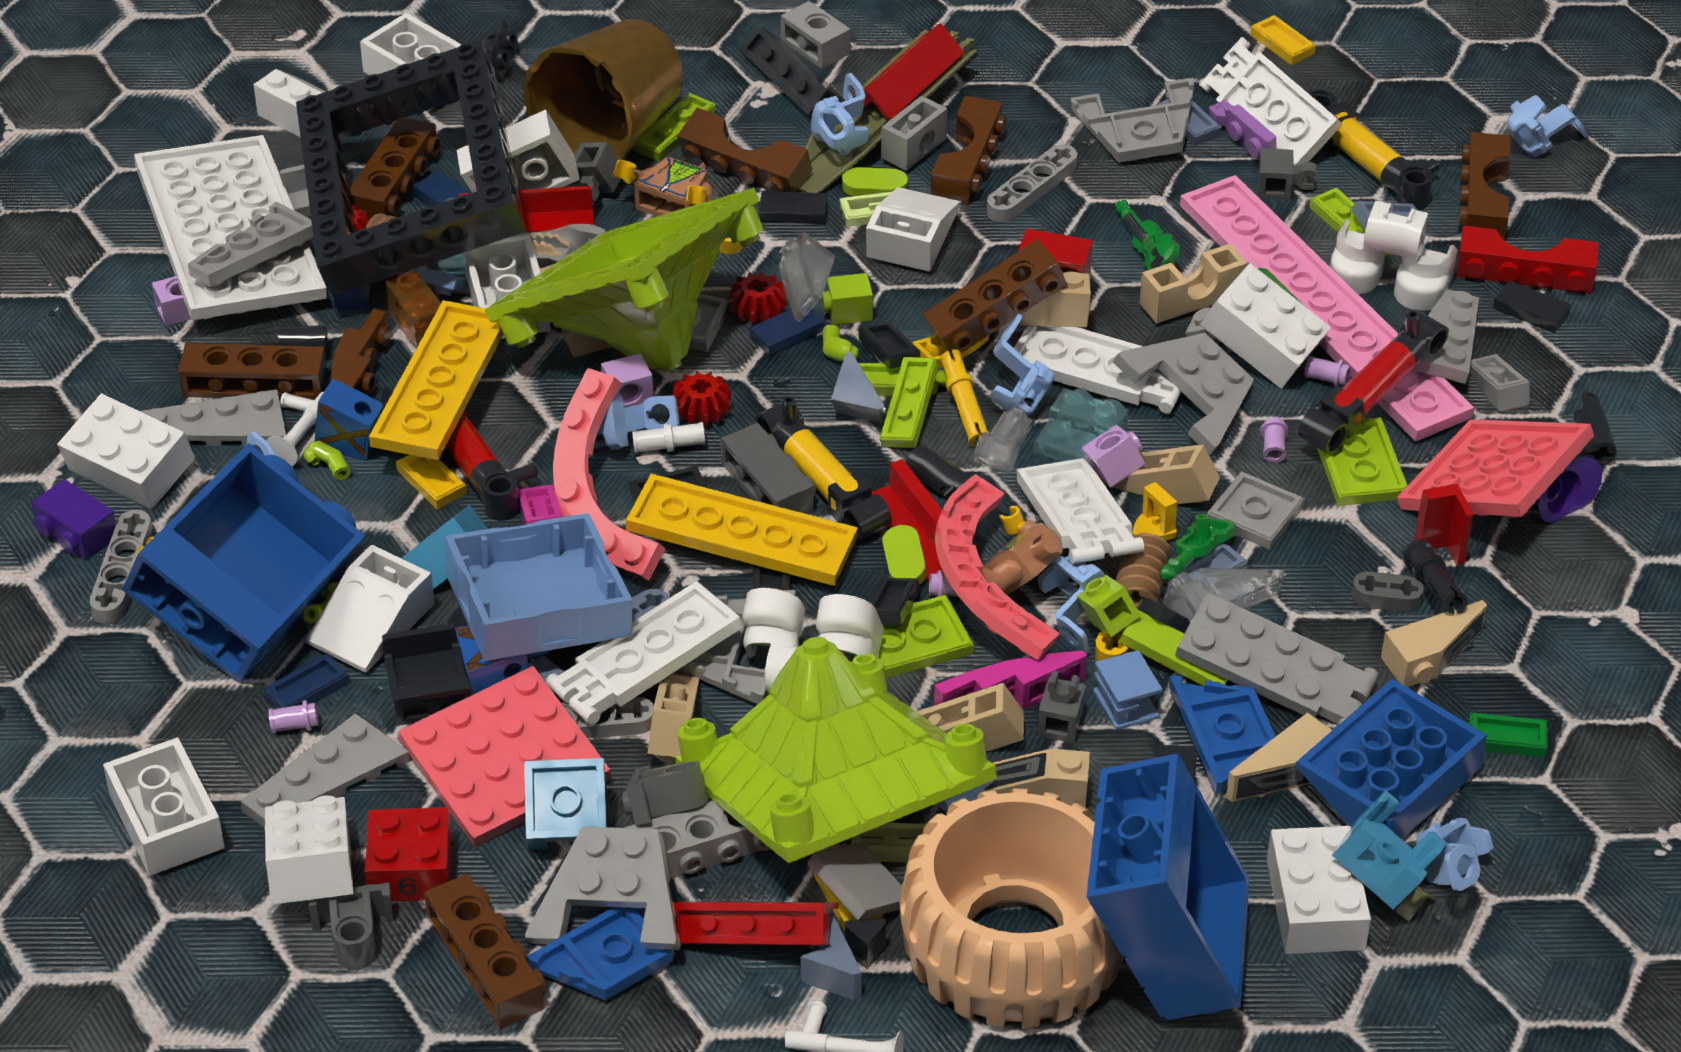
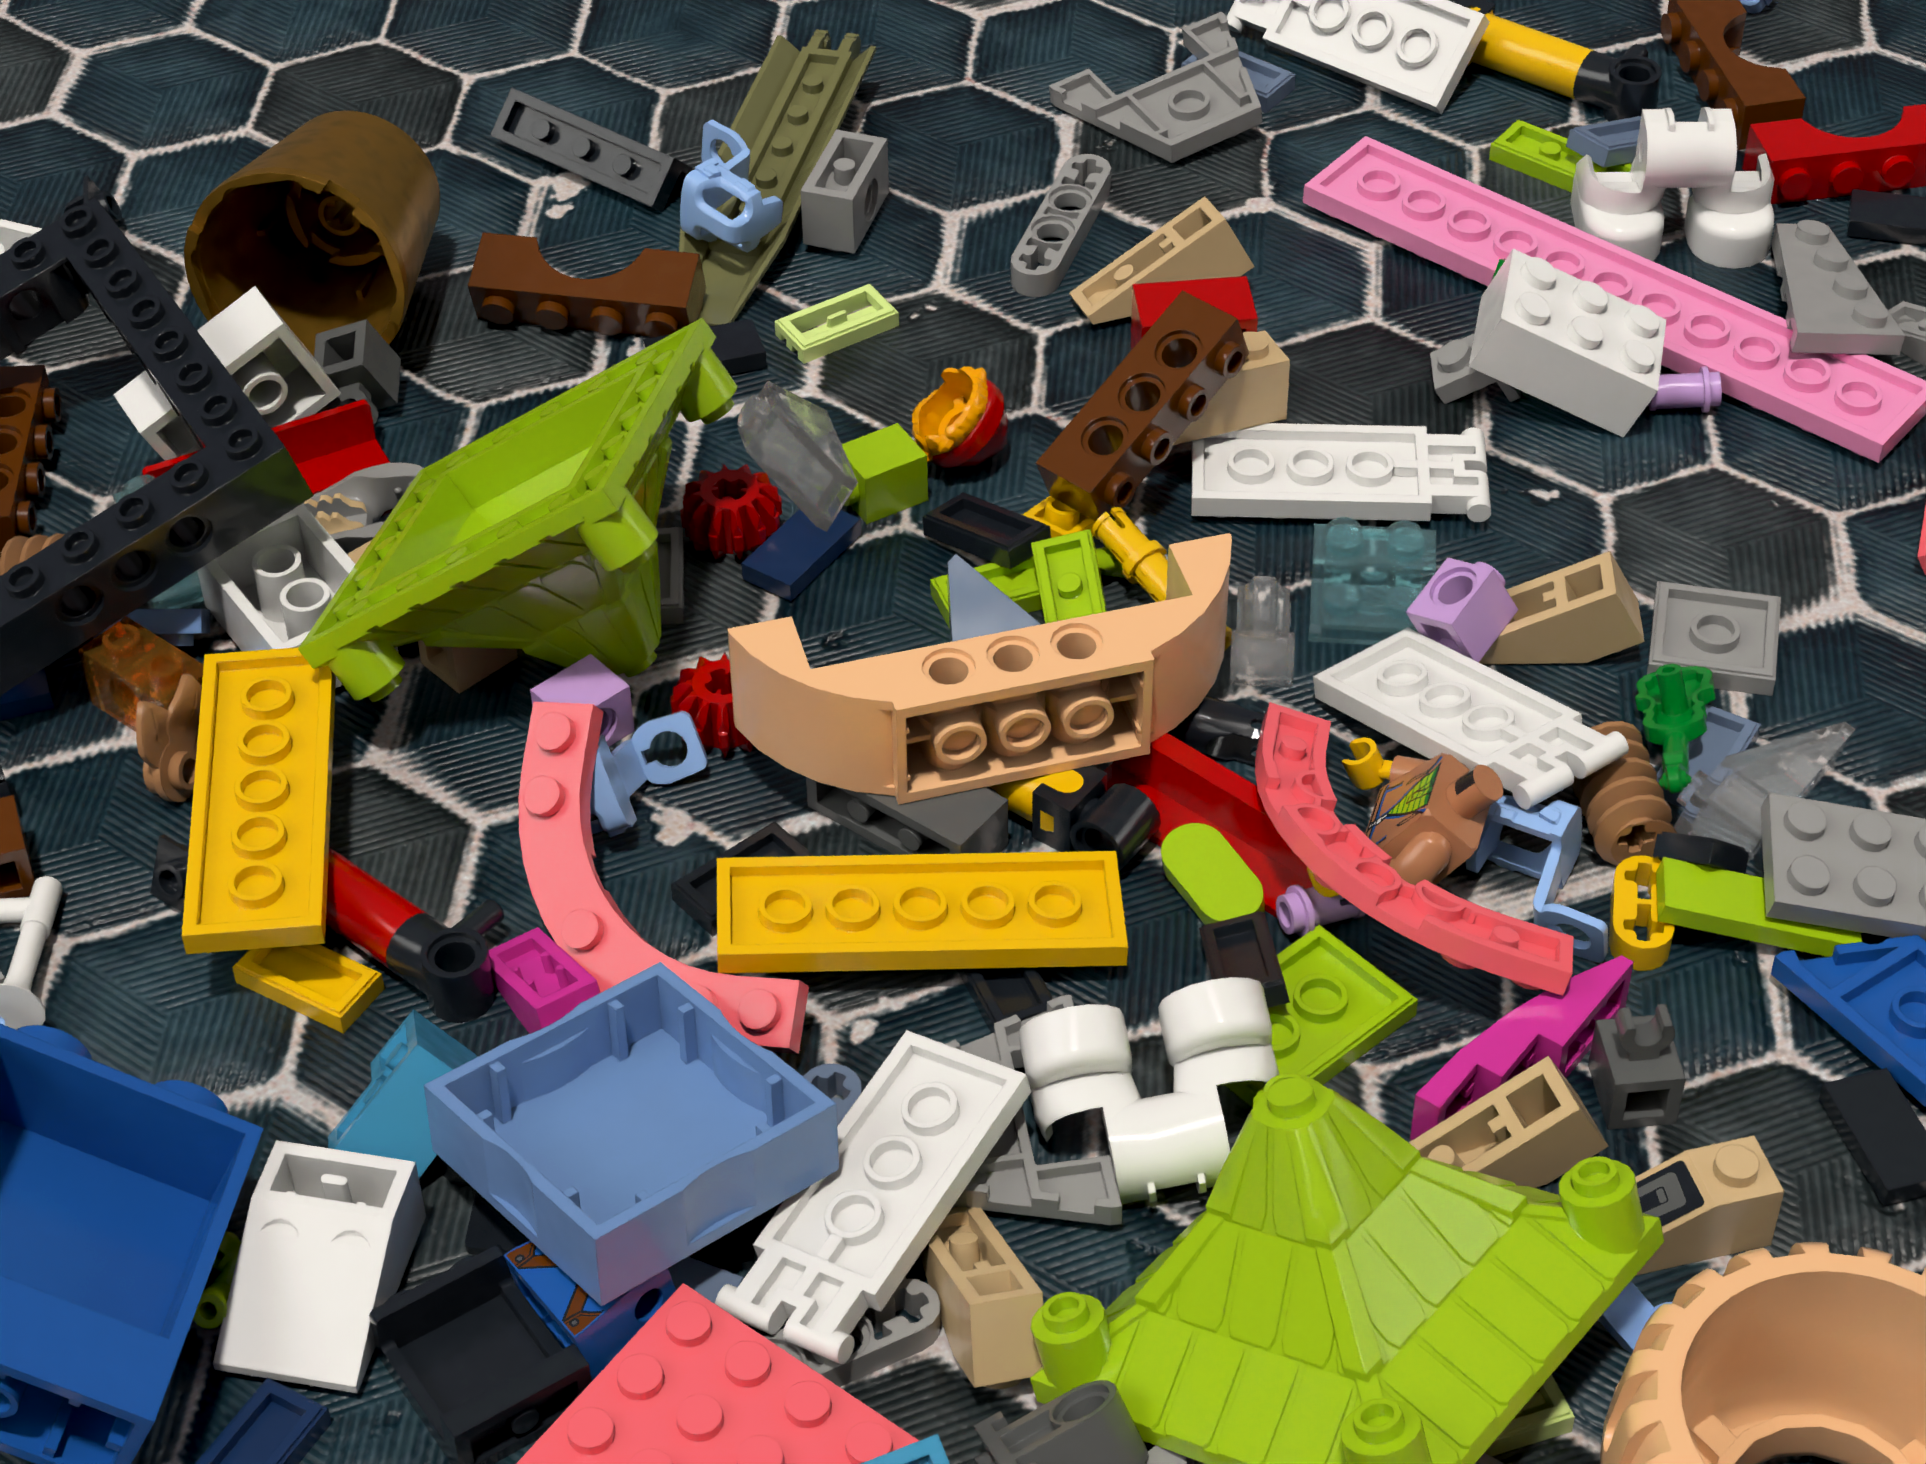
camera: 20 degrees left, 0 degrees up
lime arm [303,441,351,481] -> none
blue torso [315,379,384,460] -> none
reddish brown slope [331,309,391,395] -> none
dark blue tile [413,171,471,206] -> none
torso [613,157,714,216] -> none
white pin [632,422,706,454] -> none
lime tile [633,93,716,162] -> none
light grey brick [781,1,851,69] -> none
lime arm [823,325,859,361] -> none
lime tile [842,167,908,197] -> none
red panel [854,23,964,120] -> none
white slope [866,187,961,271] -> none
reddish brown arch [931,96,1006,206] -> none
light blue piece [989,313,1055,417] -> none
lime brick [1076,575,1141,637] -> none
medium blue piece [1093,650,1162,731] -> none
light grey wing [1113,333,1254,455] -> none
green piece [1115,199,1180,270] -> none
yellow tile [1132,482,1177,541] -> none
tan arch [1139,243,1248,323] -> none
medium lavender hinge [1209,99,1277,159] -> none
dark grey brick [1258,148,1316,200] -> none
lavender pin [1260,417,1289,463] -> none
black piece [1298,310,1449,455] -> none
lime tile [1317,417,1408,506] -> none
none -> medium nougat plate [136,674,202,802]
none -> light nougat slope [727,533,1232,805]
none -> light orange hair [912,366,1008,469]
none -> tan slope [1069,196,1255,325]

